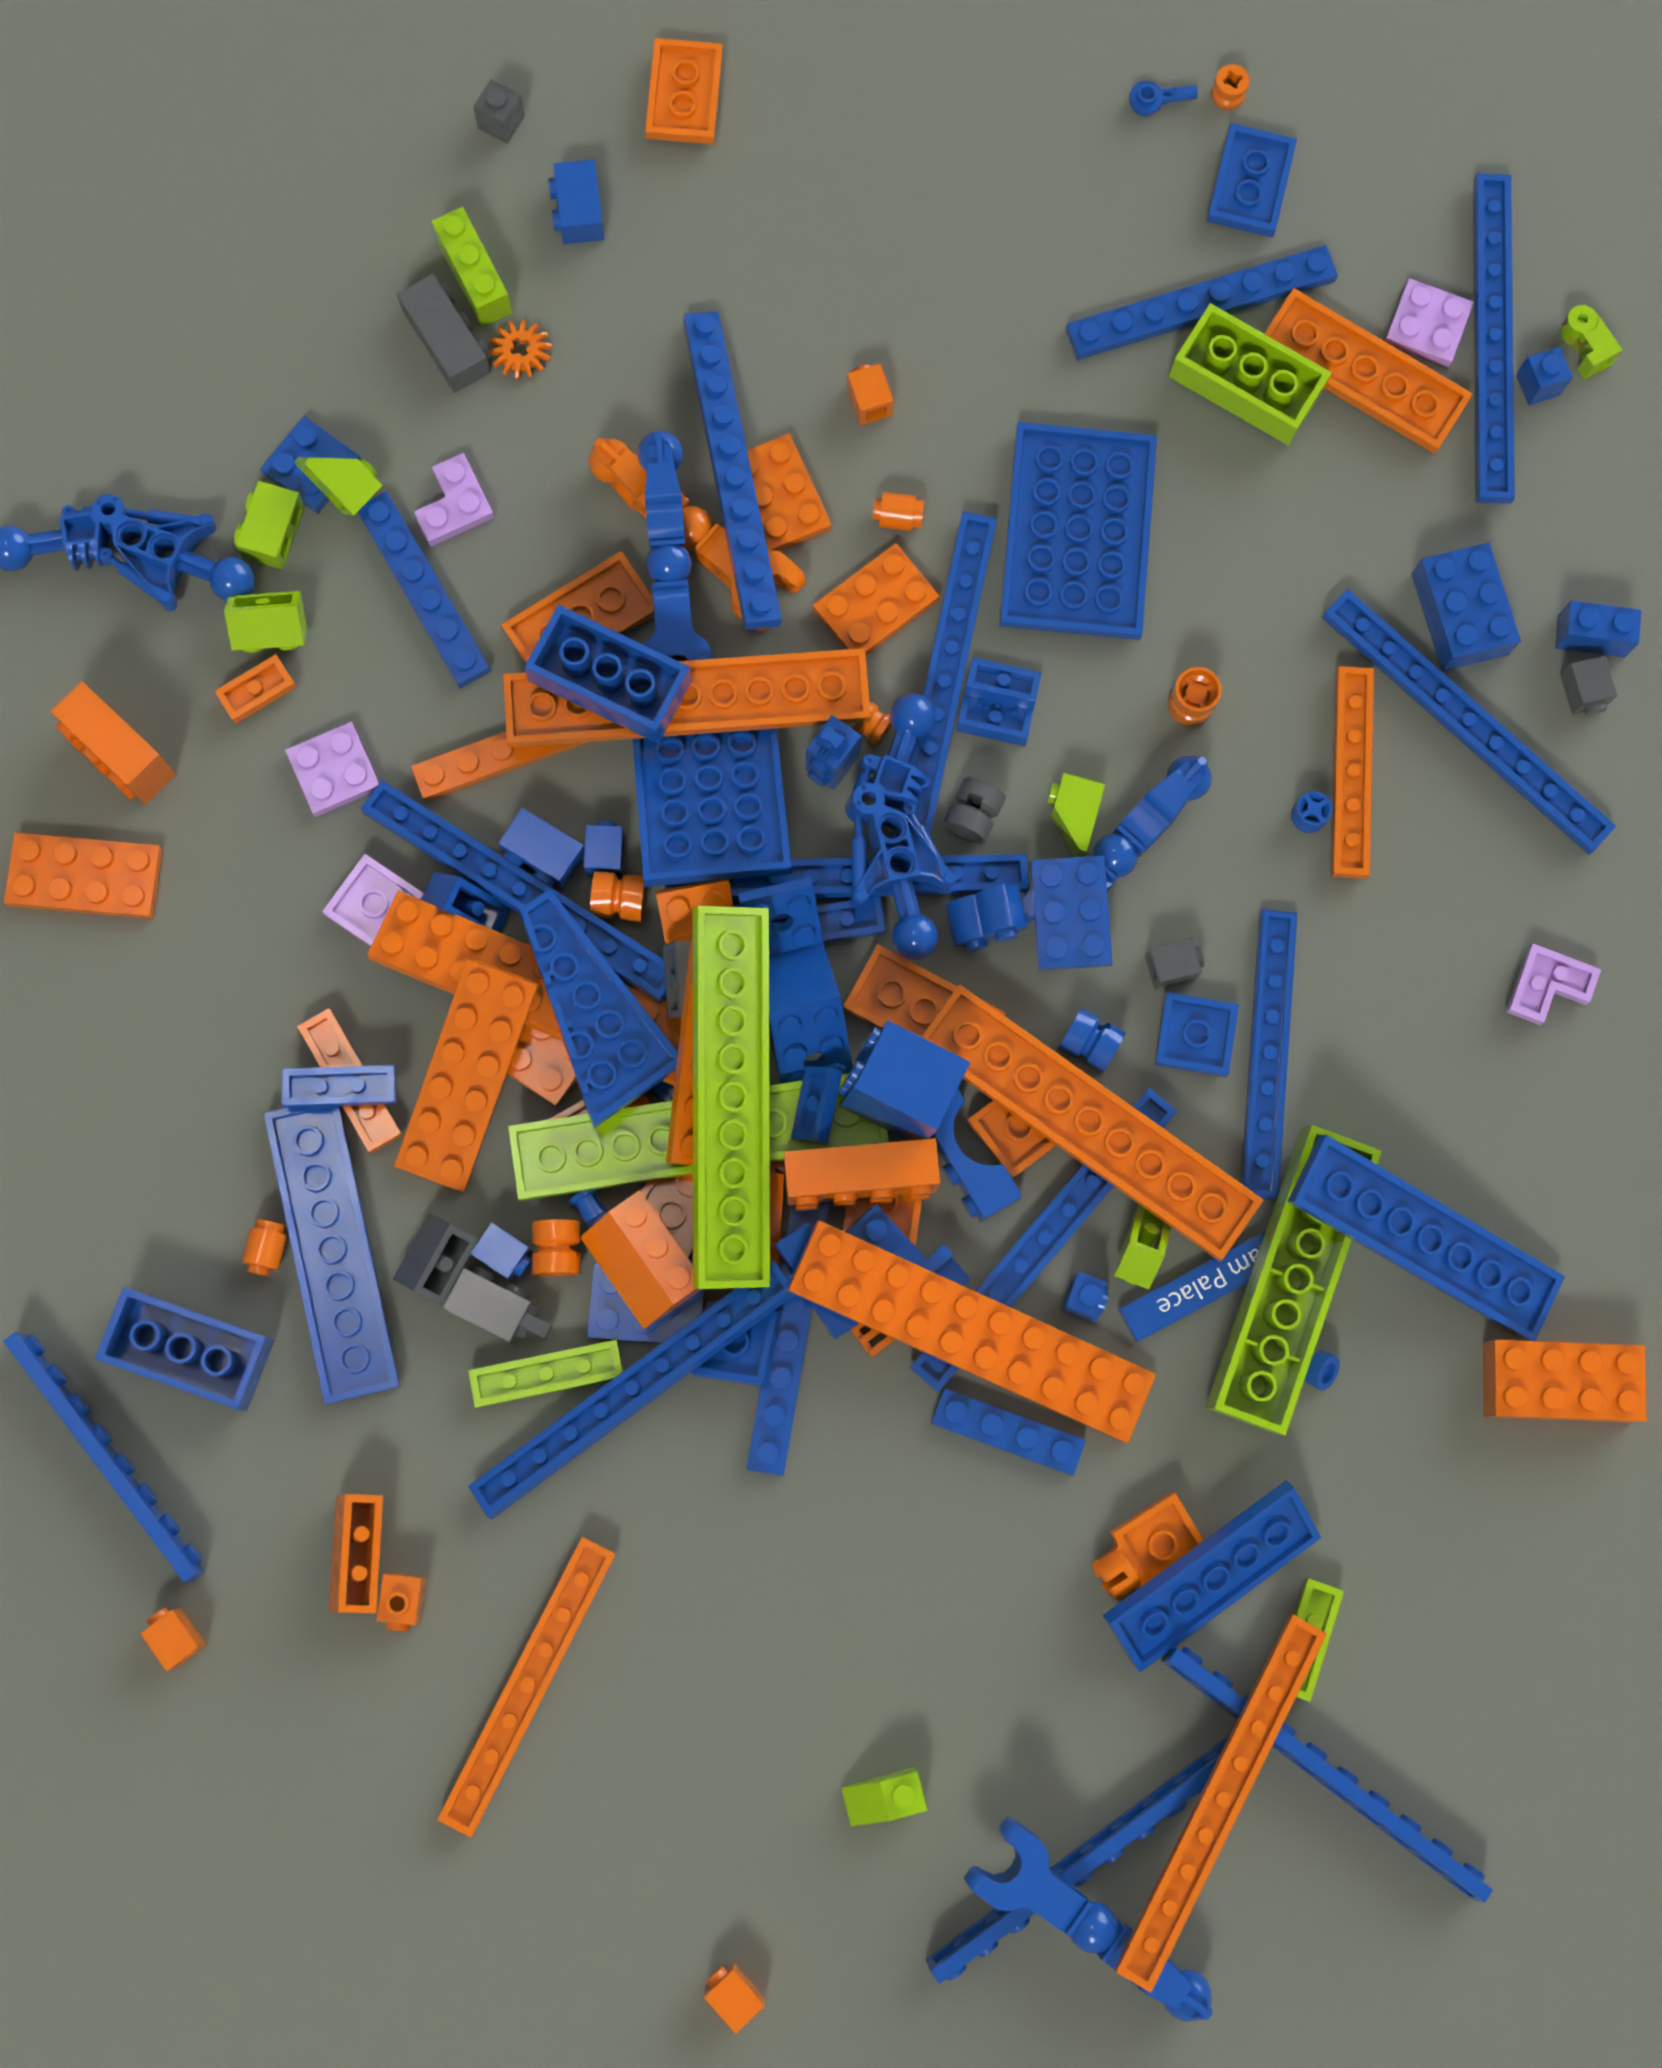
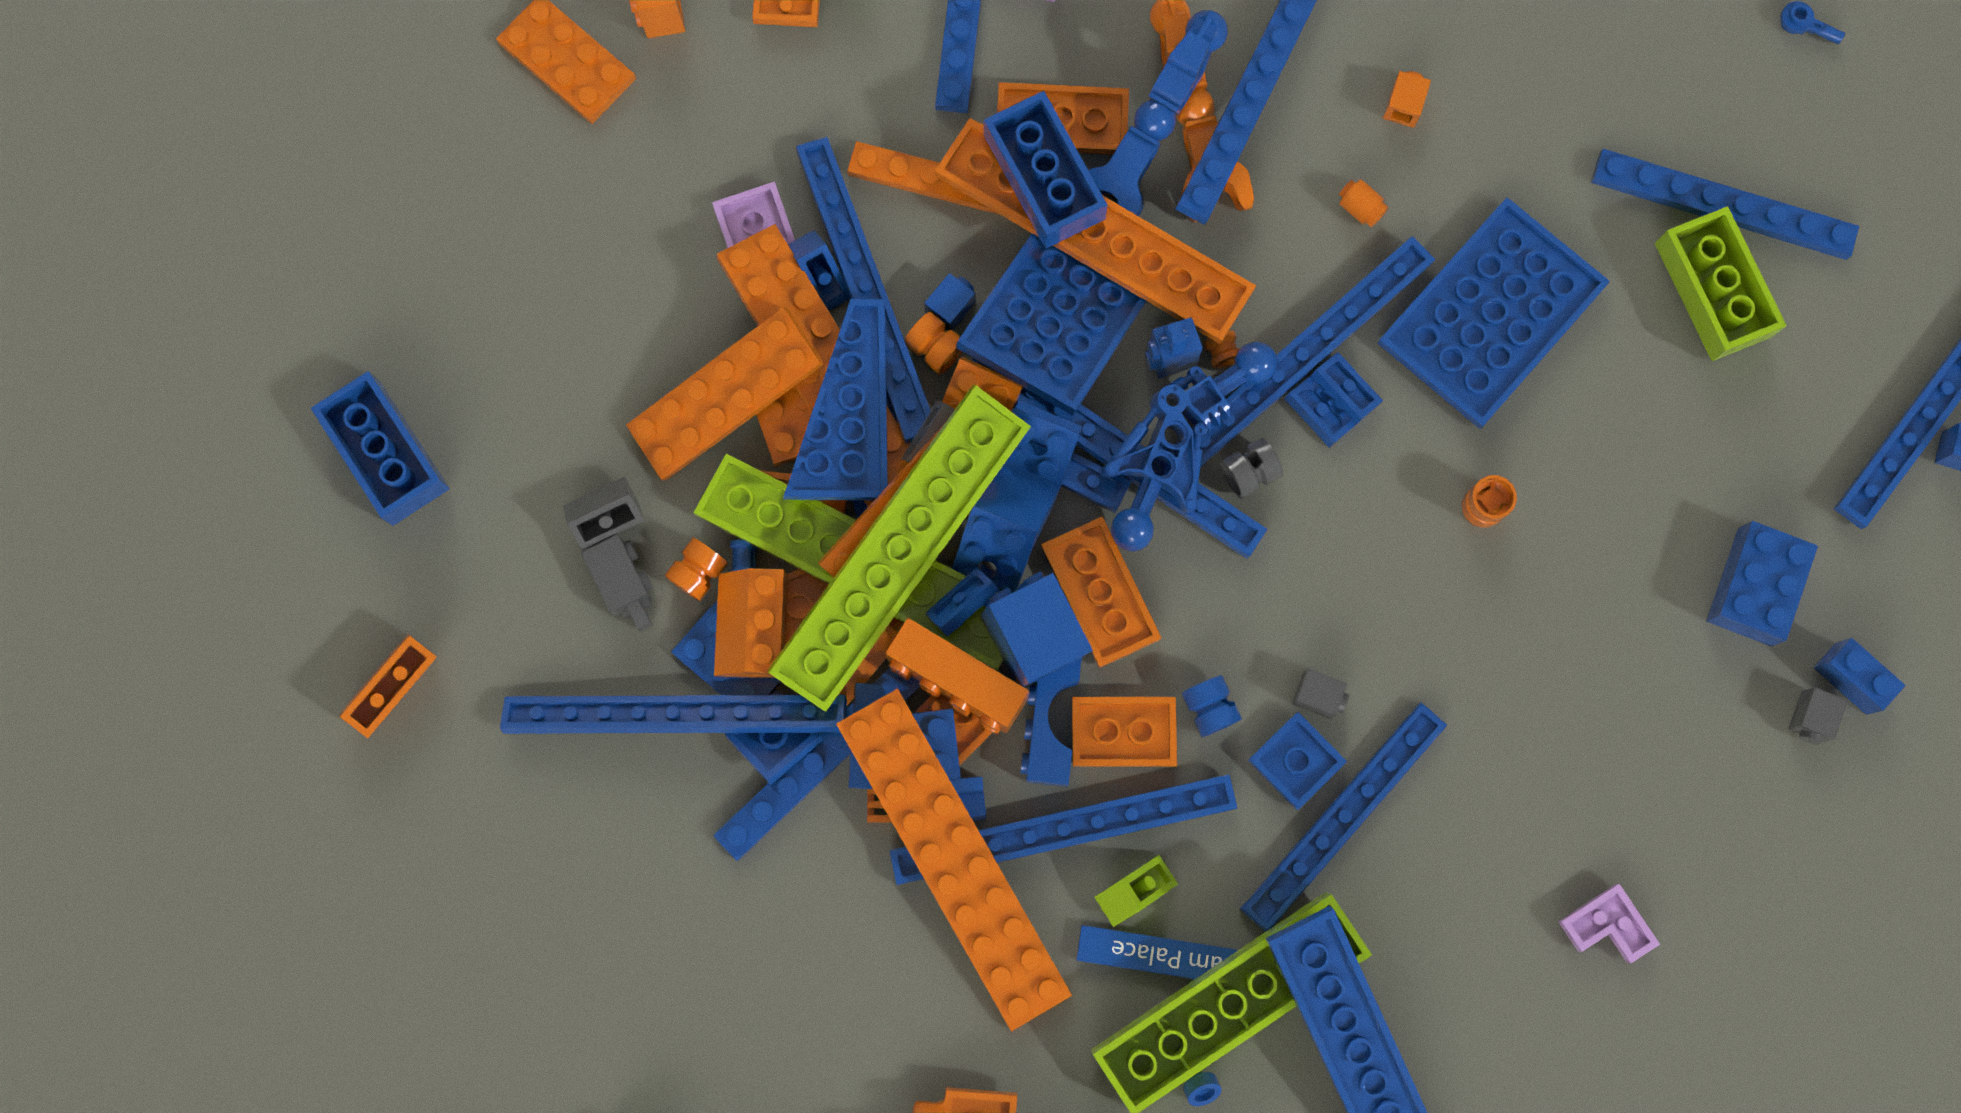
camera: 45 degrees right, 0 degrees up
blue plate [3,1332,205,1583] -> none
orange brick [140,1607,207,1671] -> none
orange brick [241,1219,287,1277] -> none
plate [264,1106,401,1405] -> none
plate [282,1065,397,1108] -> none
lavender plate [285,722,379,817] -> none
orange plate [297,1008,403,1154] -> none
orange brick [376,1573,427,1632] -> none
orange plate [437,1536,616,1838] -> none
lime plate [468,1340,623,1408] -> none
brick [470,1222,532,1282] -> none
blue brick [498,808,585,890] -> none
orange plate [747,433,832,551] -> none
orange plate [812,543,940,655] -> none
orange plate [921,984,1264,1262] -> none
blue plate [931,1388,1086,1476] -> none
blue brick [946,884,1027,952] -> none
blue piece [1022,756,1212,924] -> none
blue plate [1030,856,1113,971] -> none
lime slope [1047,773,1105,857] -> none
blue brick [1061,1271,1109,1323] -> none
blue plate [1206,123,1297,238] -> none
orange wheel [1211,64,1250,110] -> none
orange plate [1264,288,1473,454] -> none
blue wheel [1291,791,1332,833] -> none
blue plate [1322,589,1616,855] -> none
orange plate [1331,666,1374,879] -> none
lavender plate [1385,278,1474,368] -> none

